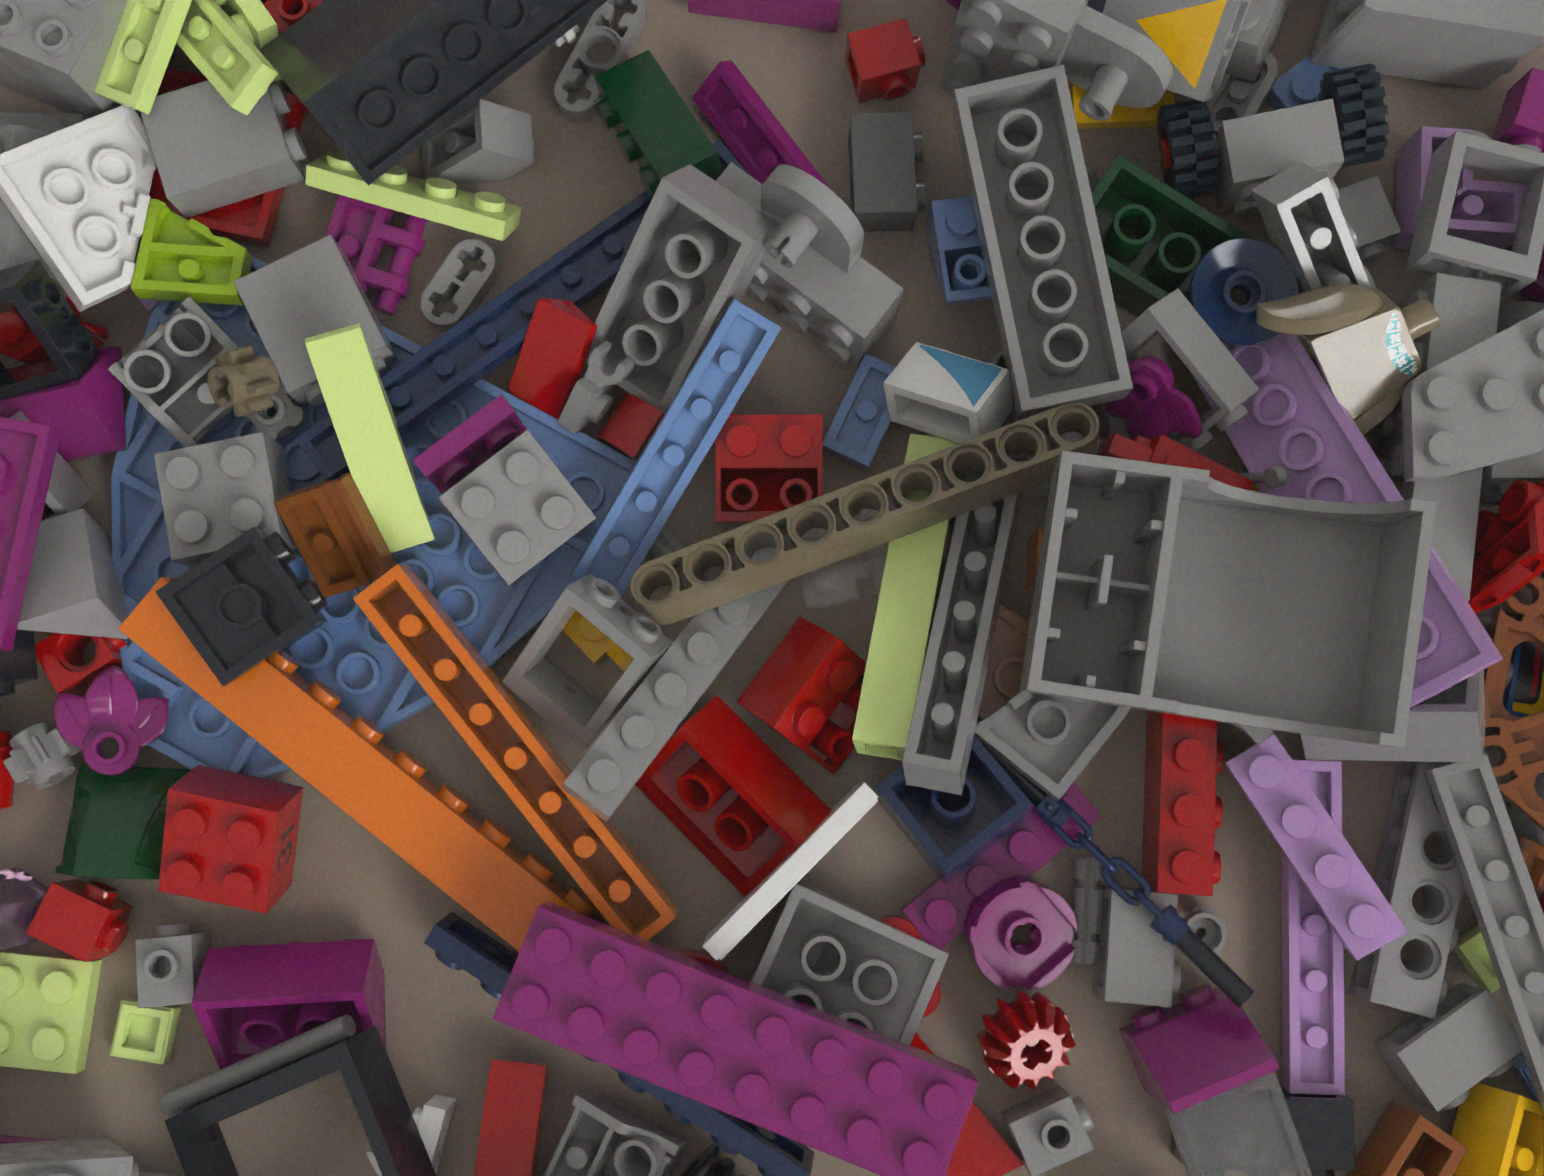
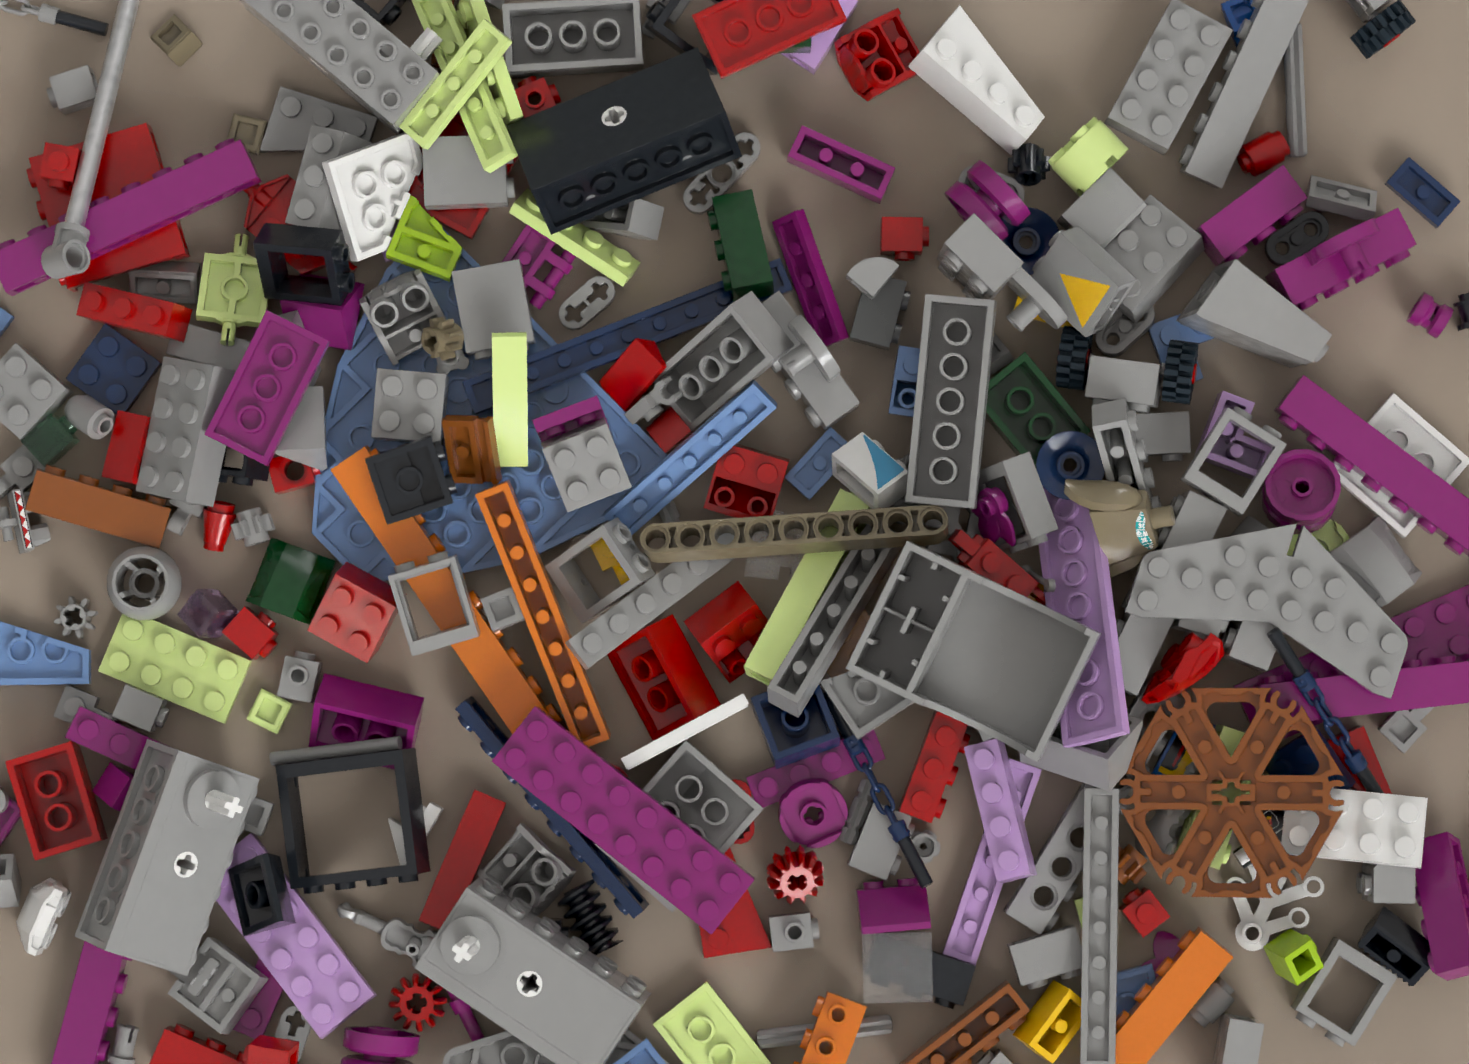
camera: 20 degrees right, 5 degrees up
magenta plate [54,665,169,775] -> none
none -> light grey window [388,551,481,656]
none -> light grey tile [480,587,525,632]
none -> light grey brick [846,257,899,300]

